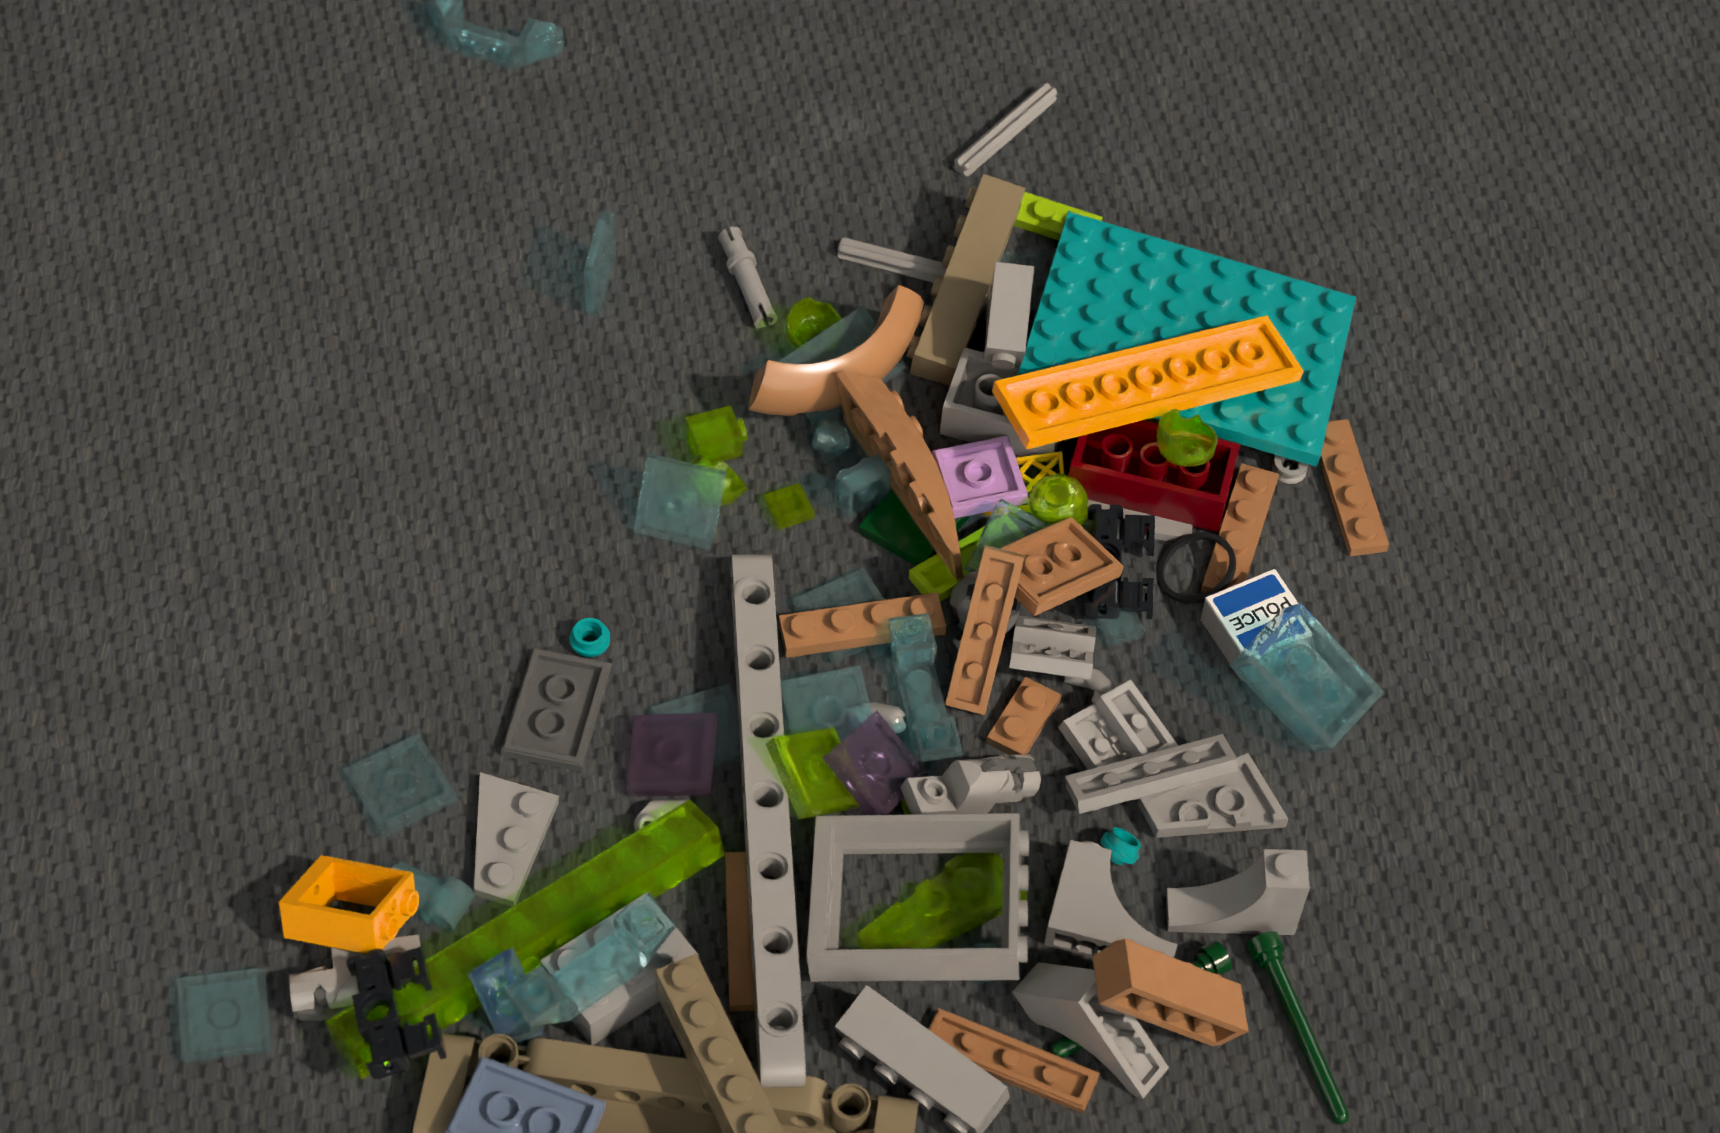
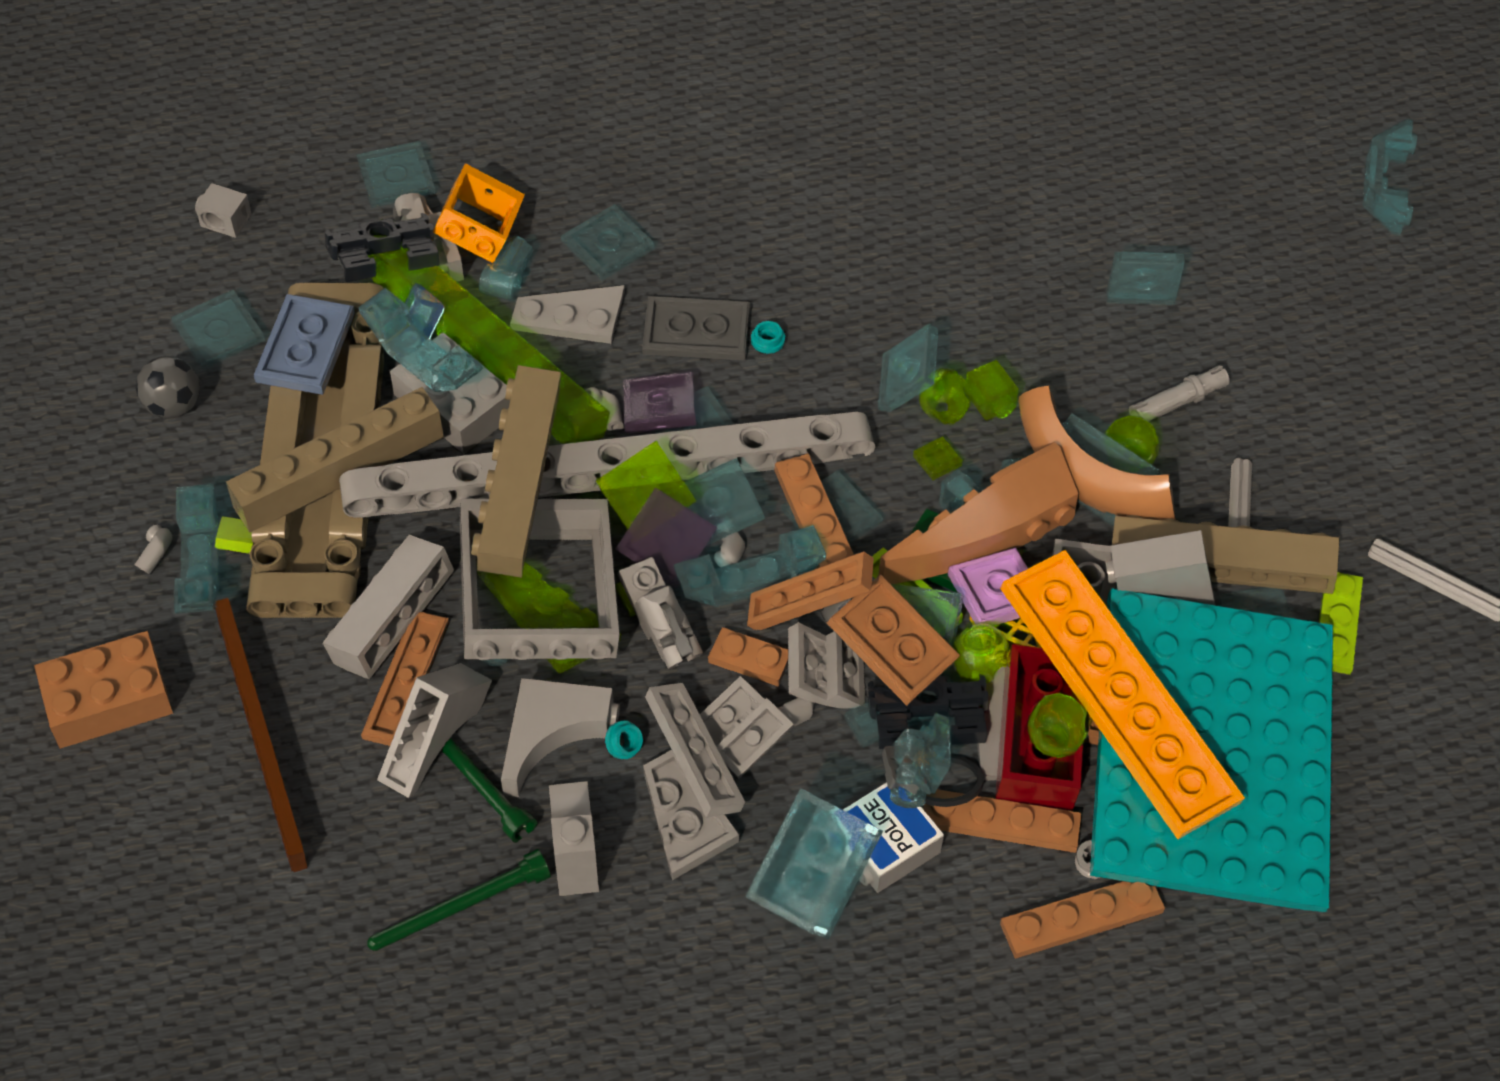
camera: 85 degrees right, 0 degrees up
medium nougat brick [1092,939,1249,1046] -> none
none -> dark tan brick [471,365,561,578]
none -> clear light blue plate [882,713,951,808]

